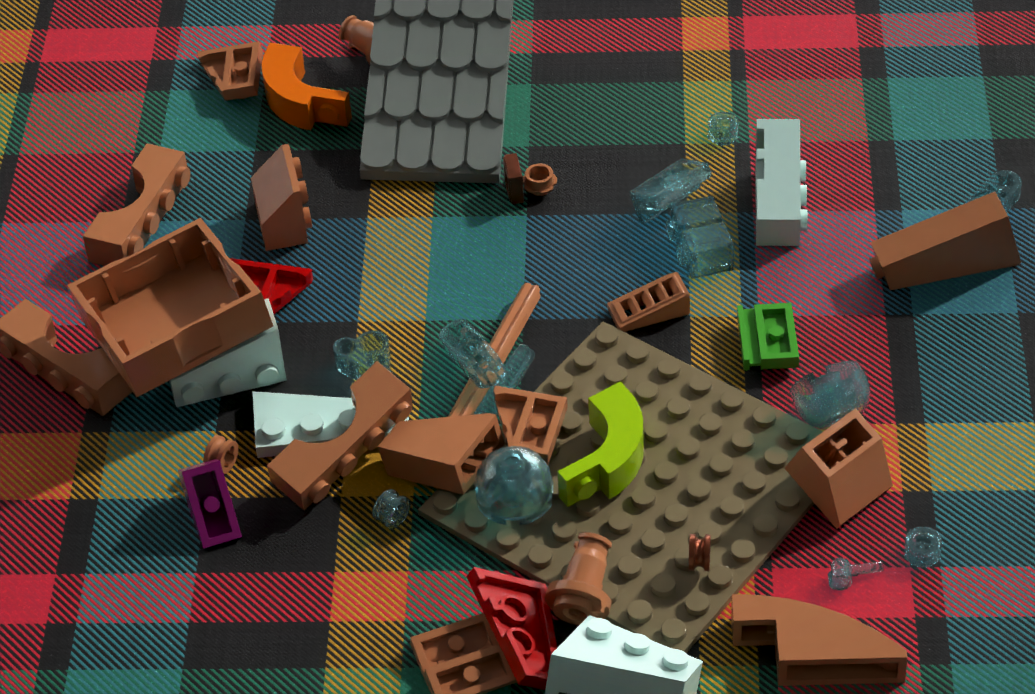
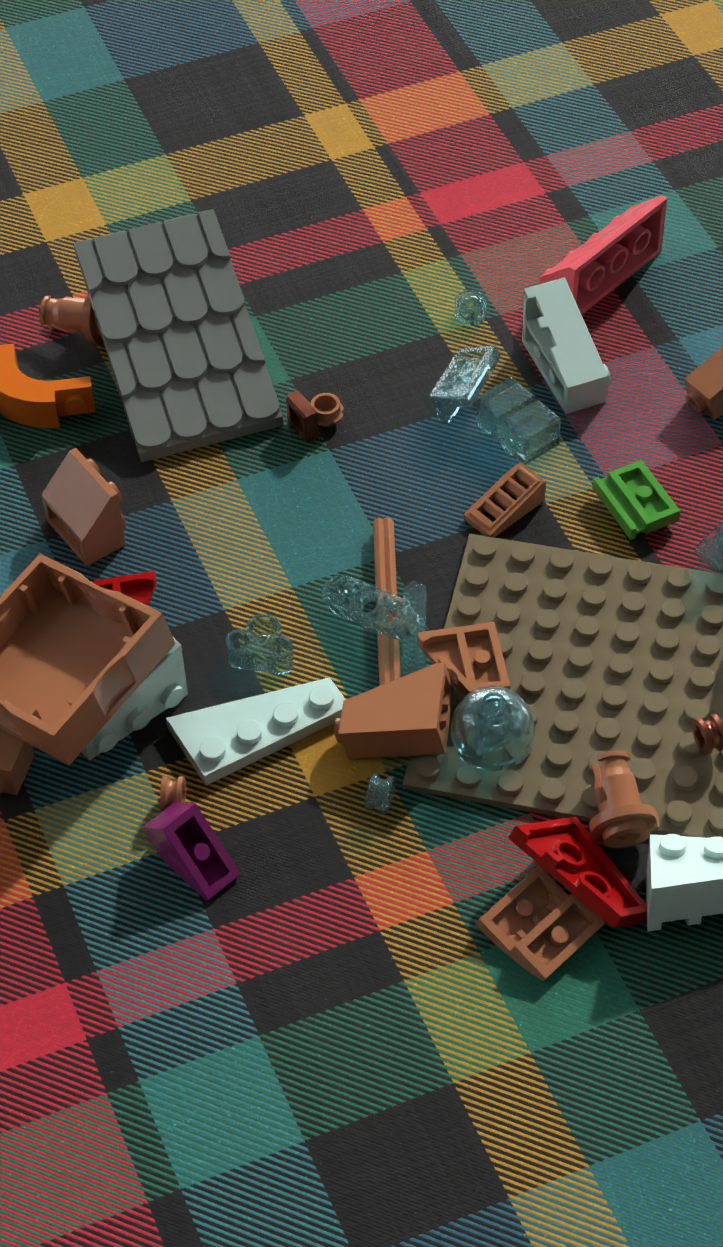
camera: 25 degrees left, 5 degrees up
nougat arch [267,361,413,510] -> none
lime arch [557,381,644,507] -> none
none -> coral slope [539,195,667,315]

